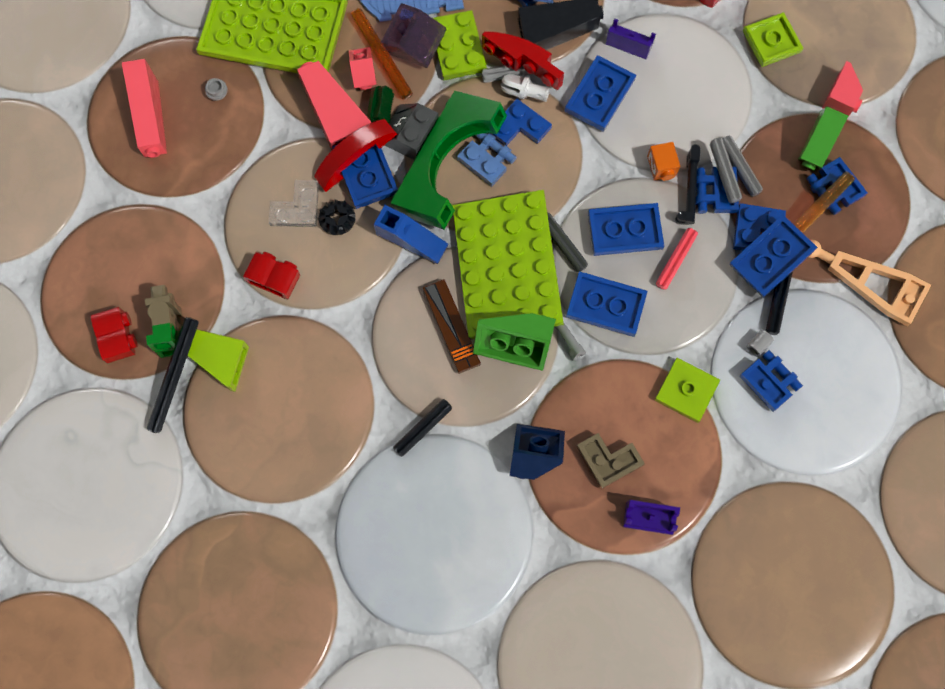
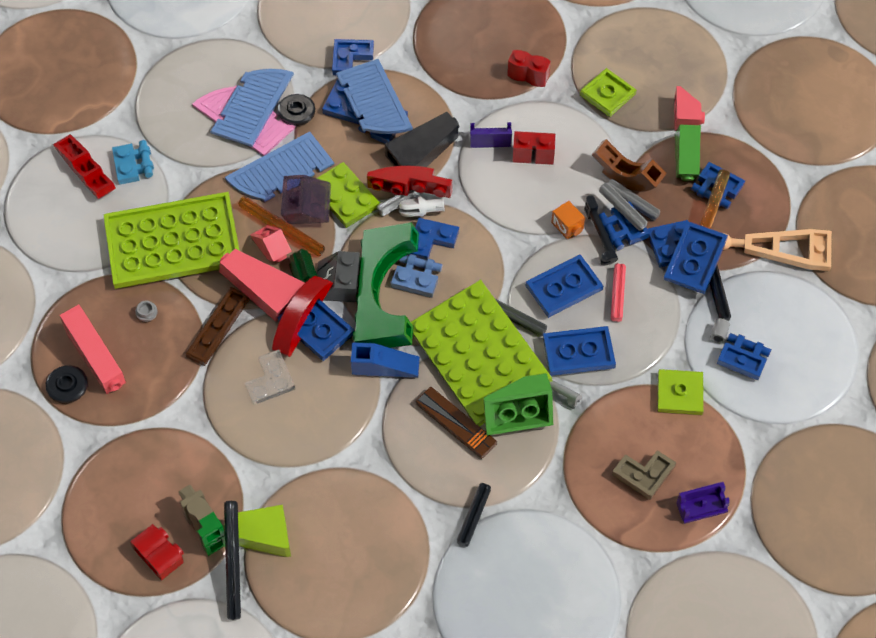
camera: 25 degrees left, 15 degrees down
red brick [243,252,300,300] -> none
black gear [318,199,356,235] -> none
dark blue slope [509,424,565,480] -> none
blue plate [564,55,637,132] -> none
none -> black wheel [46,365,88,404]
none -> reddish brown tile [185,287,250,366]
none -> red piece [513,131,556,165]
none -> dark orange arch [592,139,667,192]

